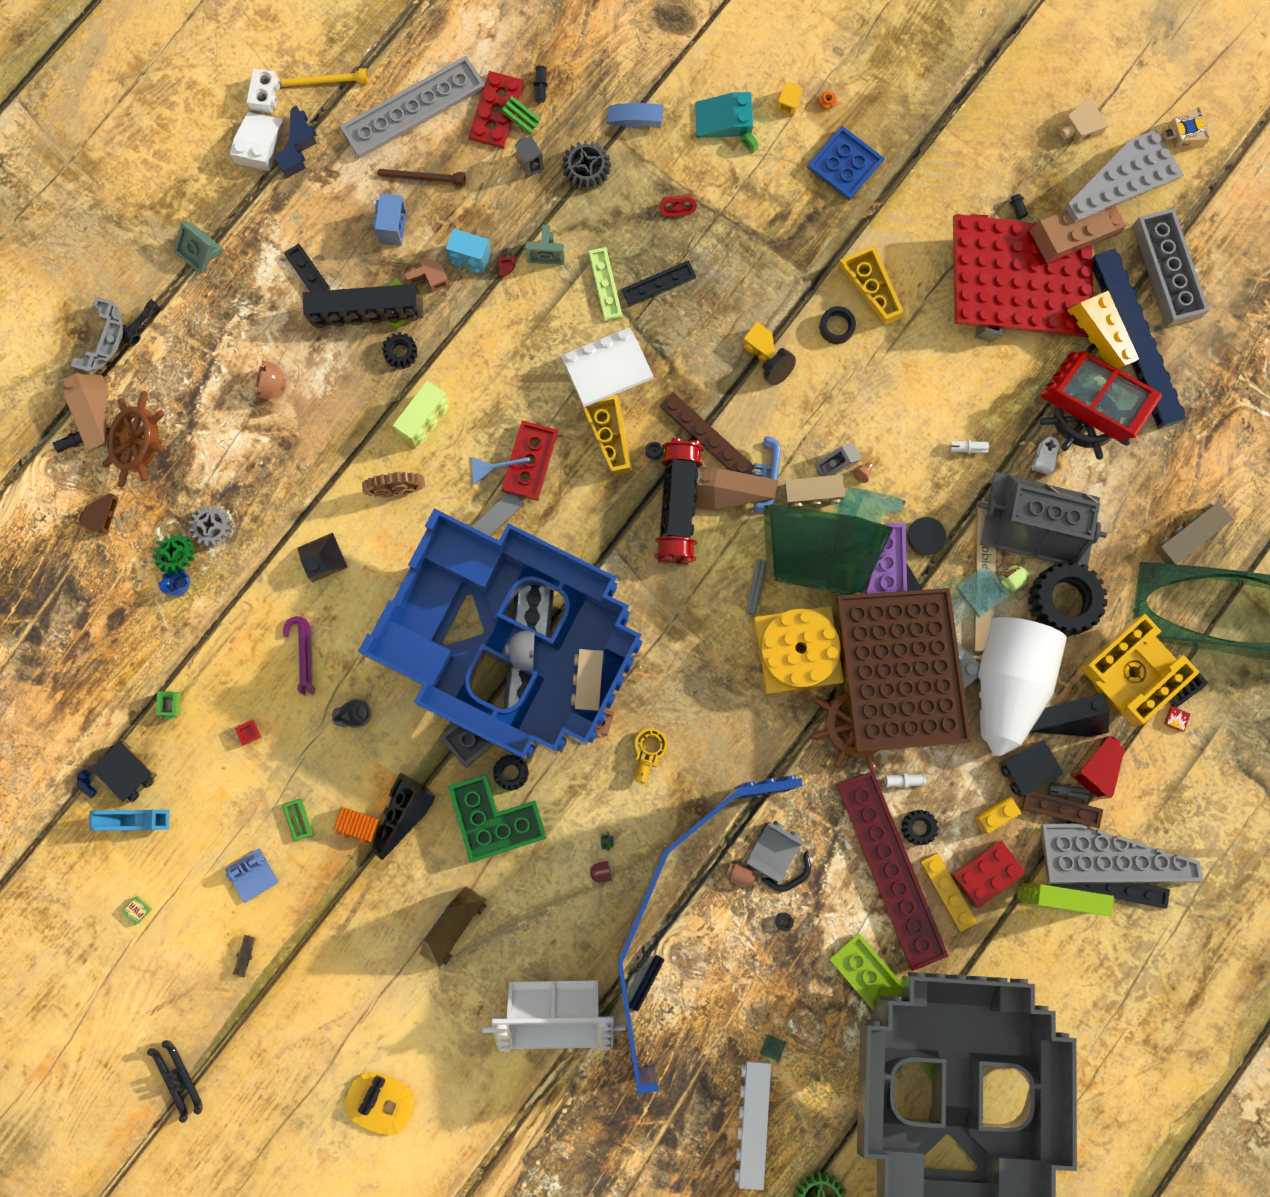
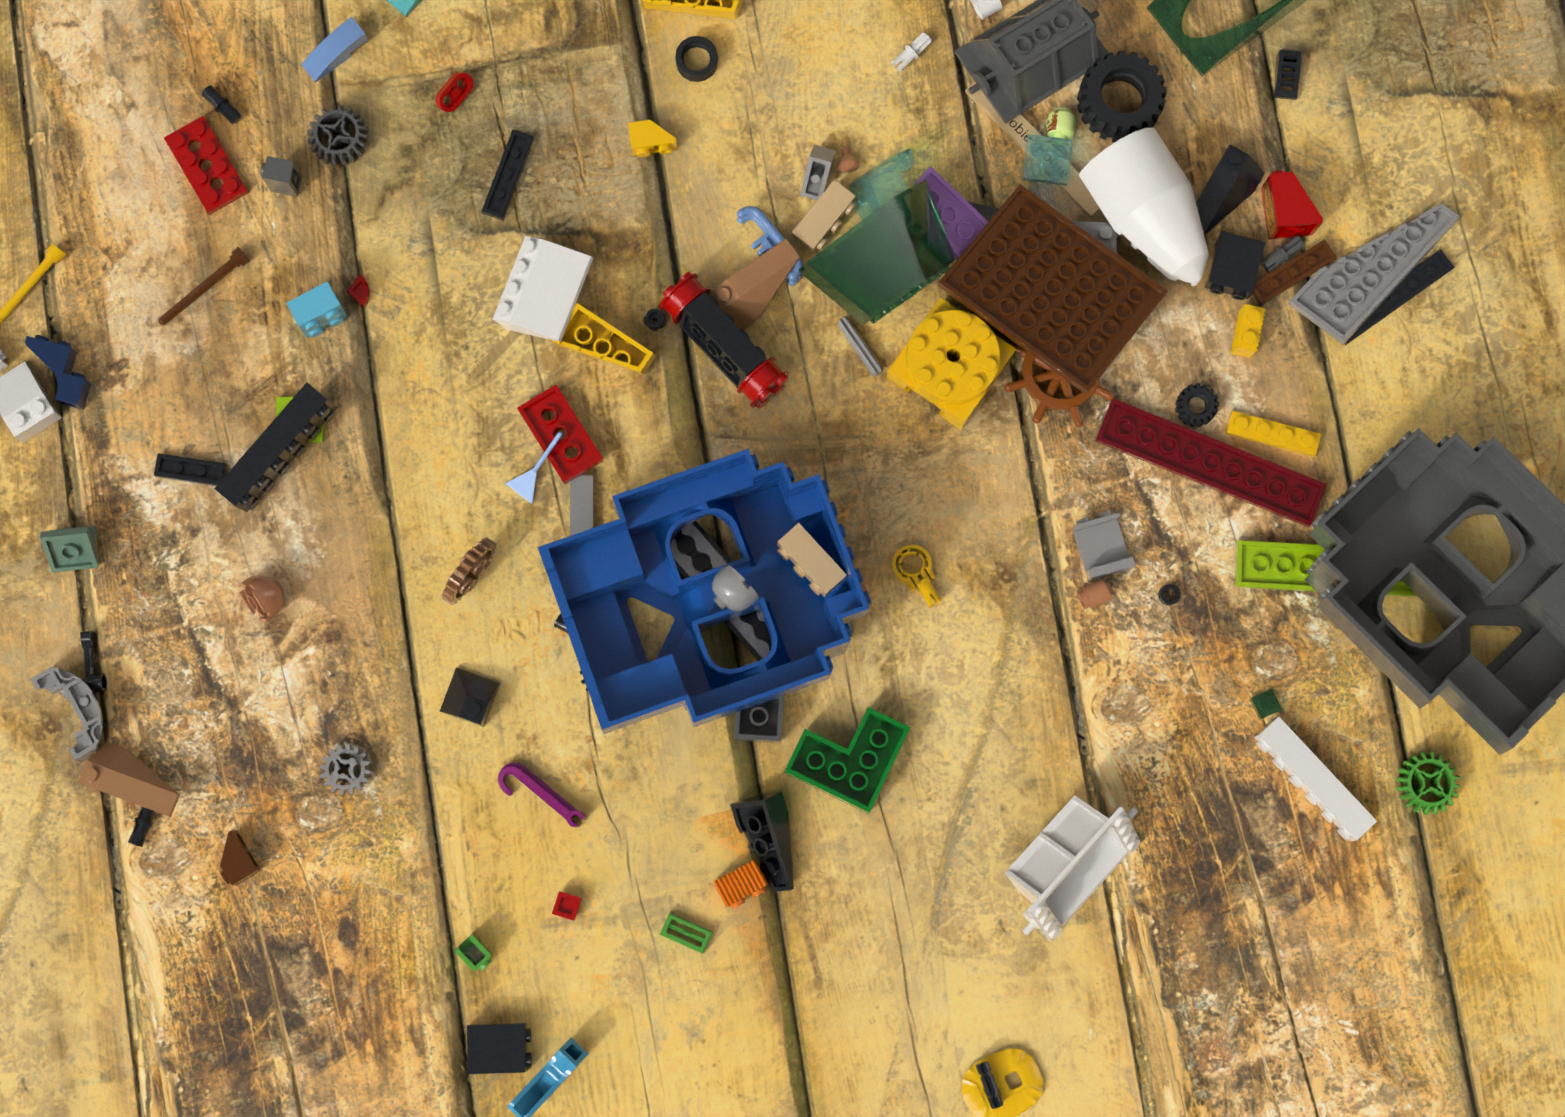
camera: 45 degrees left, 0 degrees up
clear blue arm [77,769,98,799] -> none
dark orange piece [102,391,164,487] -> none
green gear [152,534,196,575] -> none
blue hair [158,569,190,597] -> none
medium blue hinge [225,848,279,903] -> none
clear smoke pin [233,935,256,977] -> none
dark grey hair [332,698,371,728] -> none
light grey plate [340,56,485,159] -> none
medium blue brick [373,193,407,246] -> none
black tyre [382,332,418,369] -> none
yellowish green brick [393,380,449,448] -> none
nougat brick [405,259,450,293] -> none
dark brown wedge [420,886,487,967] -> none
black tyre [493,754,529,790] -> none
bright green tile [500,96,541,135] -> none
sand green bracket [526,225,565,265] -> none
yellowish green tile [588,247,623,322] -> none
dark red tile [590,861,611,883] -> none
clear green plate [600,831,614,851] -> none
blue panel [617,775,803,1094] -> none
black axle [629,955,664,1012] -> none
reddish brown plate [660,392,754,474] -> none
black animal [761,850,811,892] -> none
black tile [762,348,796,385] -> none
white pin [884,773,926,788] -> none
black tile [906,517,946,556] -> none
red brick [951,840,1026,908] -> none
lime window [1016,883,1114,917] -> none
yellow piece [1080,614,1200,727] -> none
tile [1164,706,1190,732] -> none

